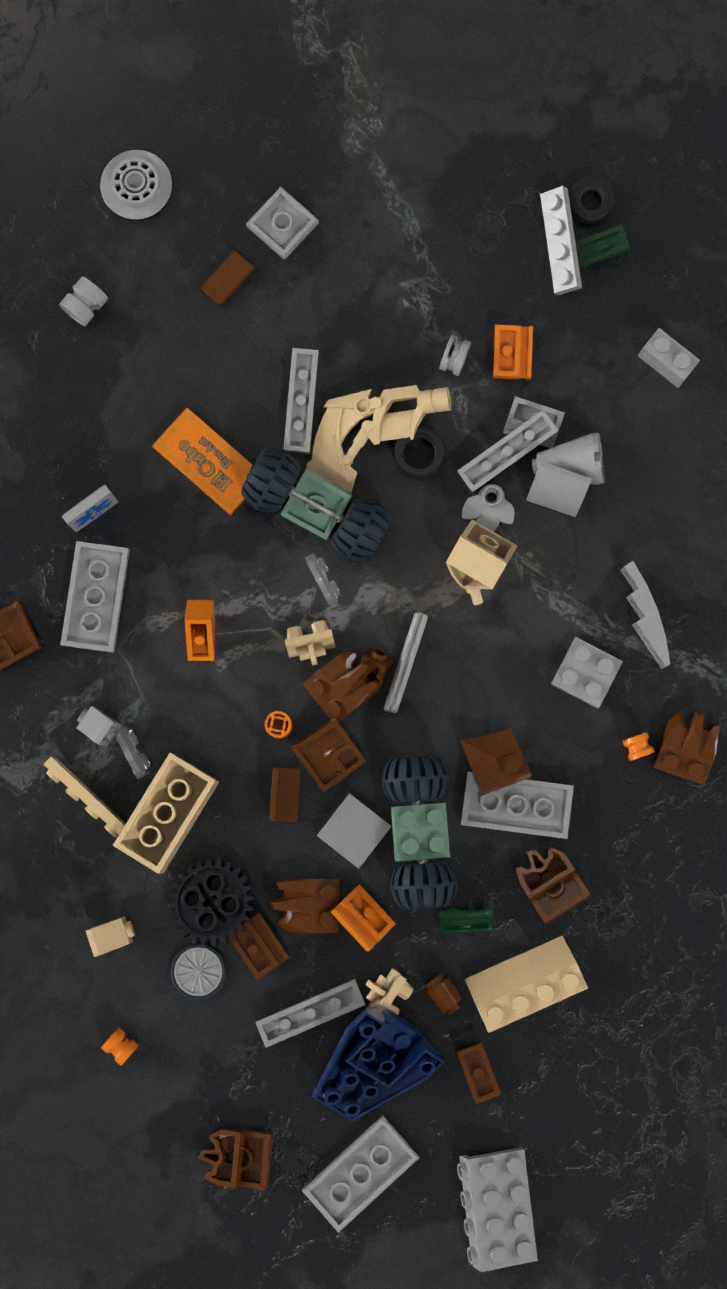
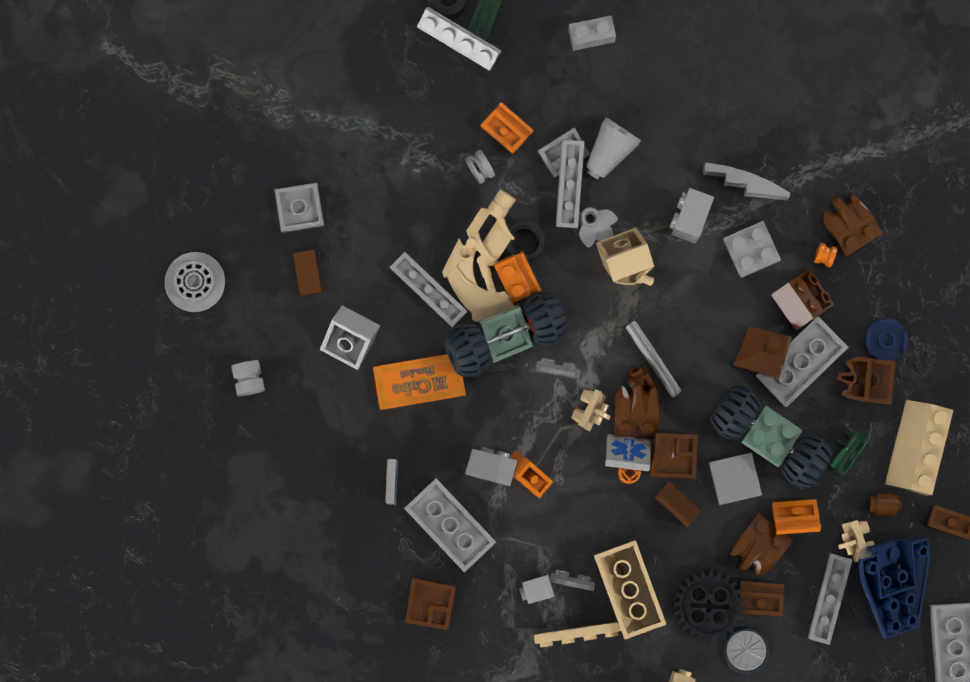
camera: 50 degrees left, 0 degrees up
light grey slope [526,461,592,517] -> none
none -> light grey slope [320,306,380,370]
none -> light grey brick [465,447,517,486]
none -> orange plate [494,251,541,303]
none -> light grey tile [605,434,651,471]
none -> light grey brick [669,188,714,244]
none -> reddish brown slope [771,269,834,330]
none -> dark blue tile [864,318,909,361]

